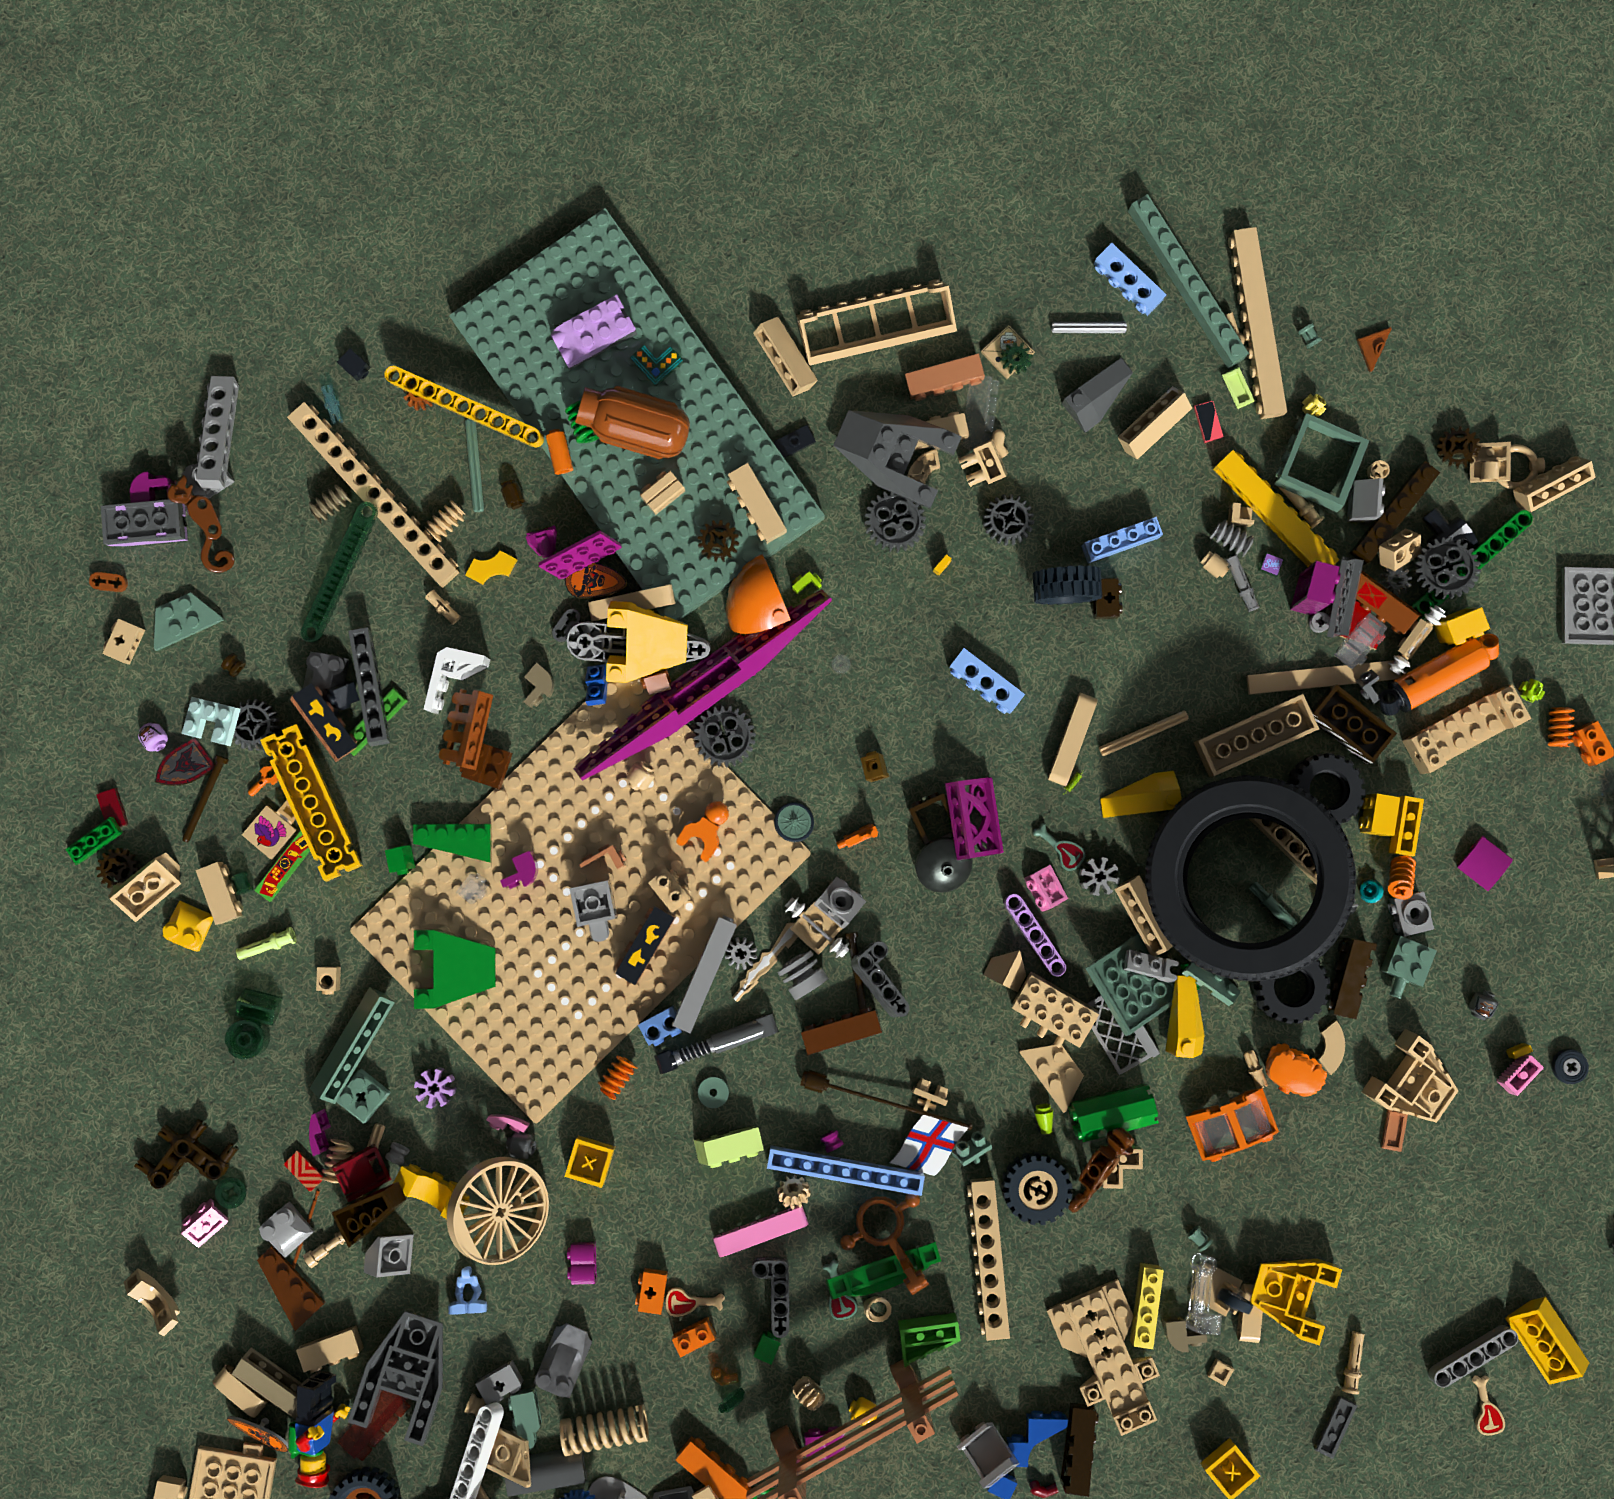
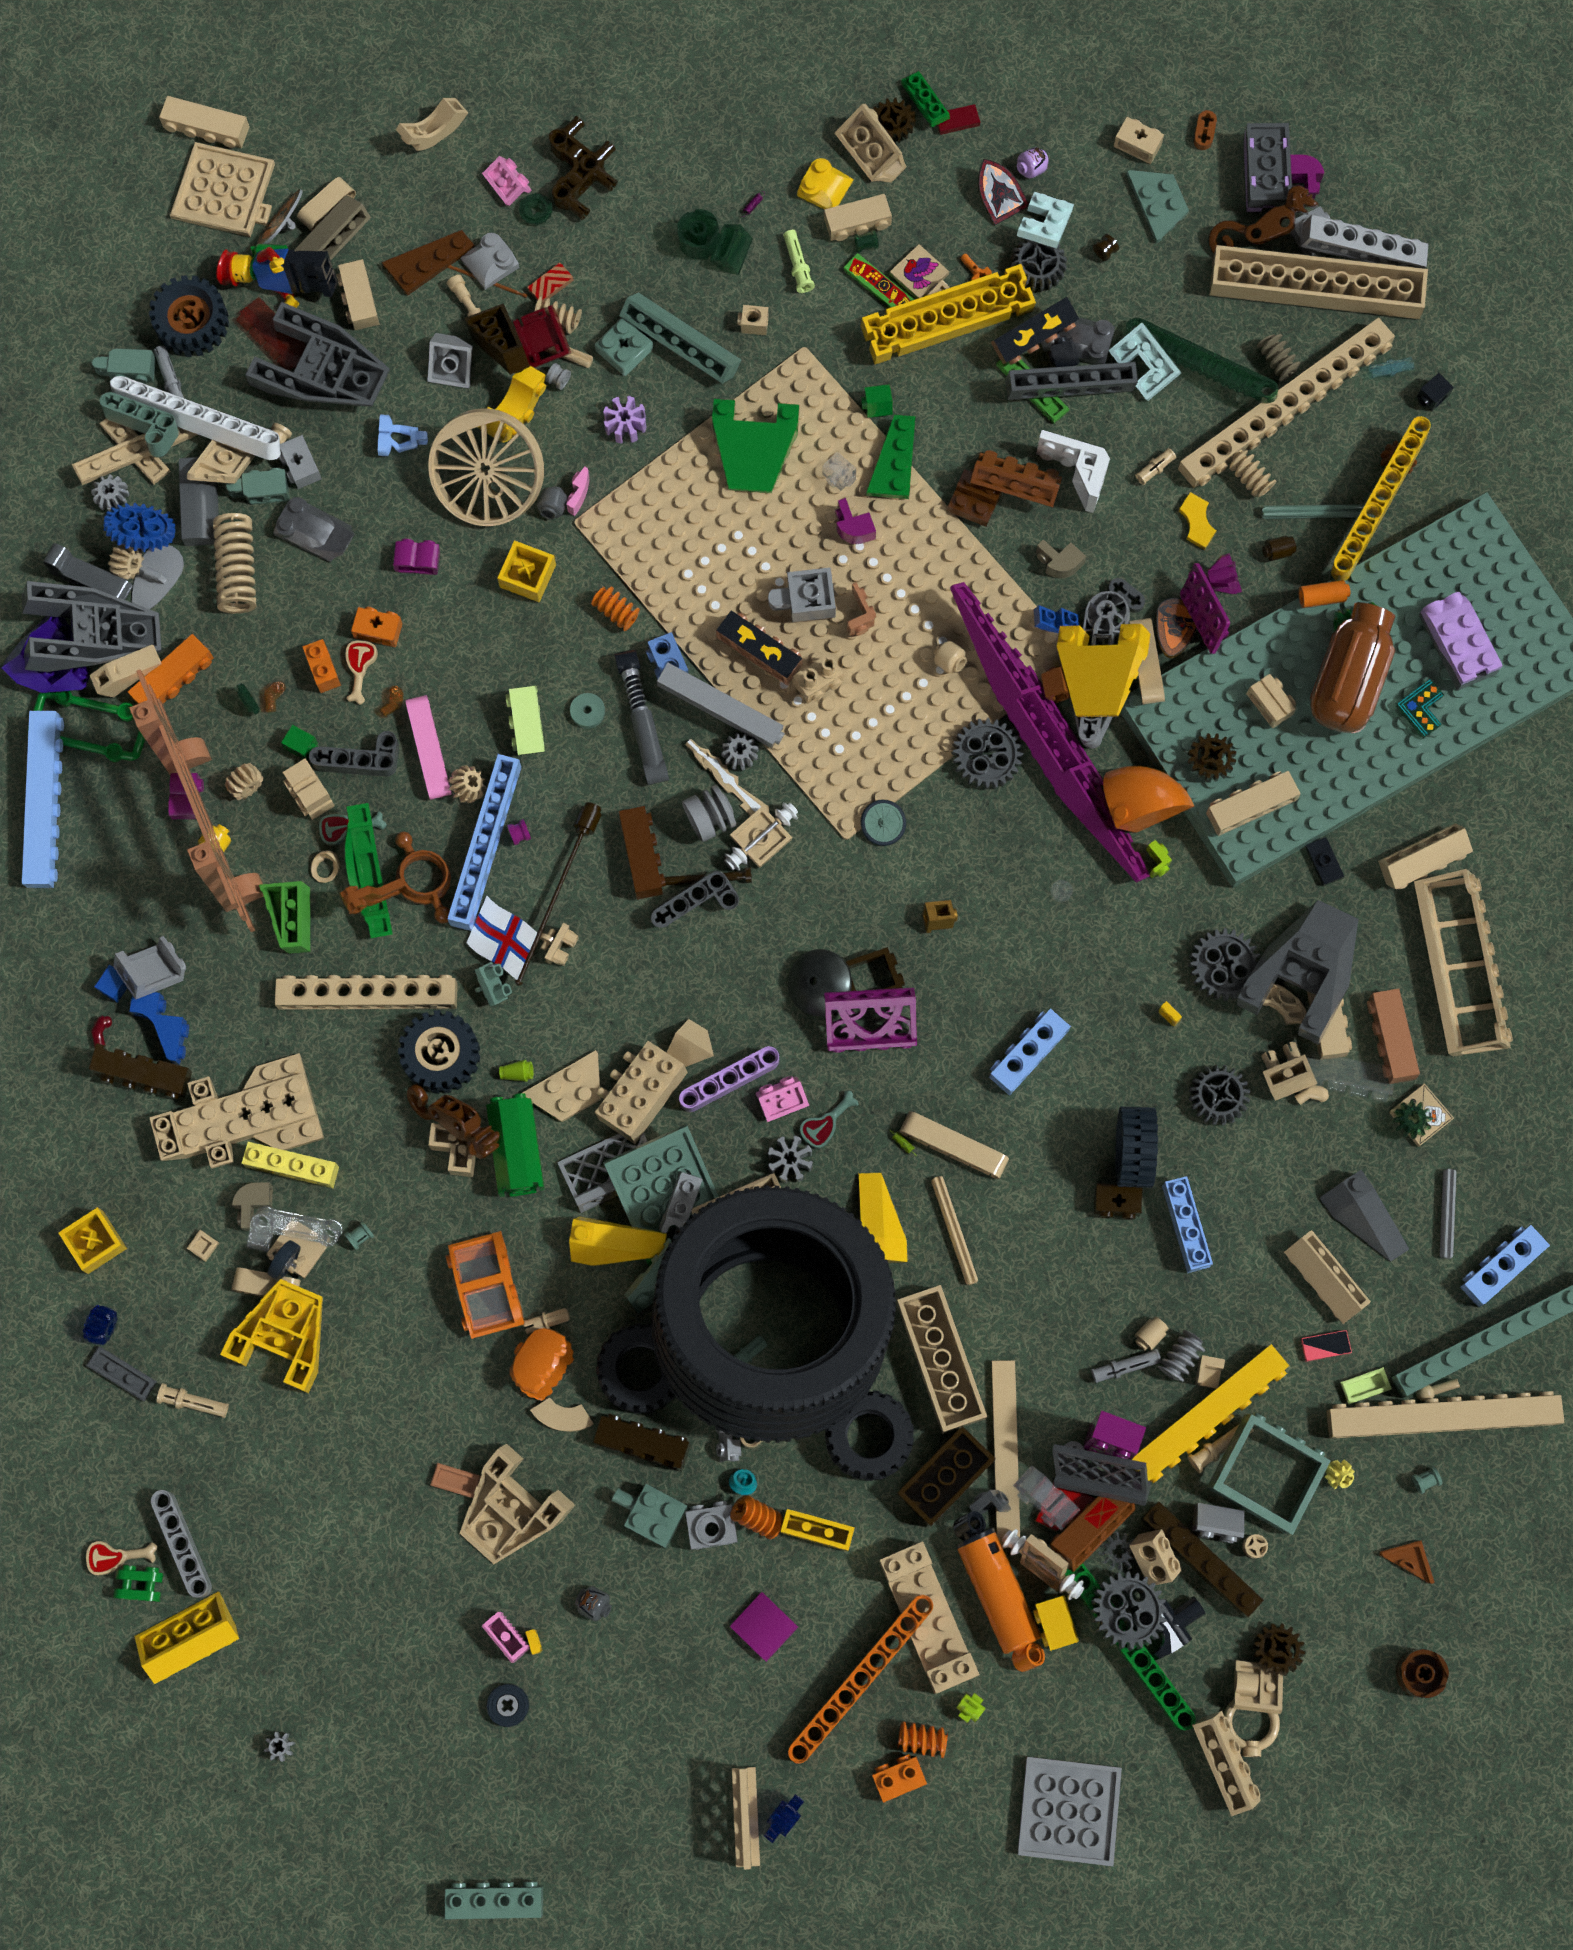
camera: 100 degrees right, 10 degrees down
dark brown bar [182,754,229,843] -> none
magenta slope [309,1109,331,1156] -> none
orange piece [676,801,729,862] -> none
light grey brick [814,877,866,929] -> none
orange piece [836,823,878,849] -> none
tile [1258,552,1284,577] -> none
yellow brick [1358,793,1400,836] -> none
none -> clear blue gear [83,1305,118,1345]
none -> green brick [113,1565,163,1602]
none -> tan brick [283,758,335,820]
none -> clear orange arm [379,686,404,717]
none -> magenta piece [741,191,765,217]
none -> orange beam [788,1595,934,1764]
none -> light aqua plate [1109,323,1181,401]
none -> tan brick [1209,245,1428,319]
none -> reddish brown brick [1396,1649,1449,1698]

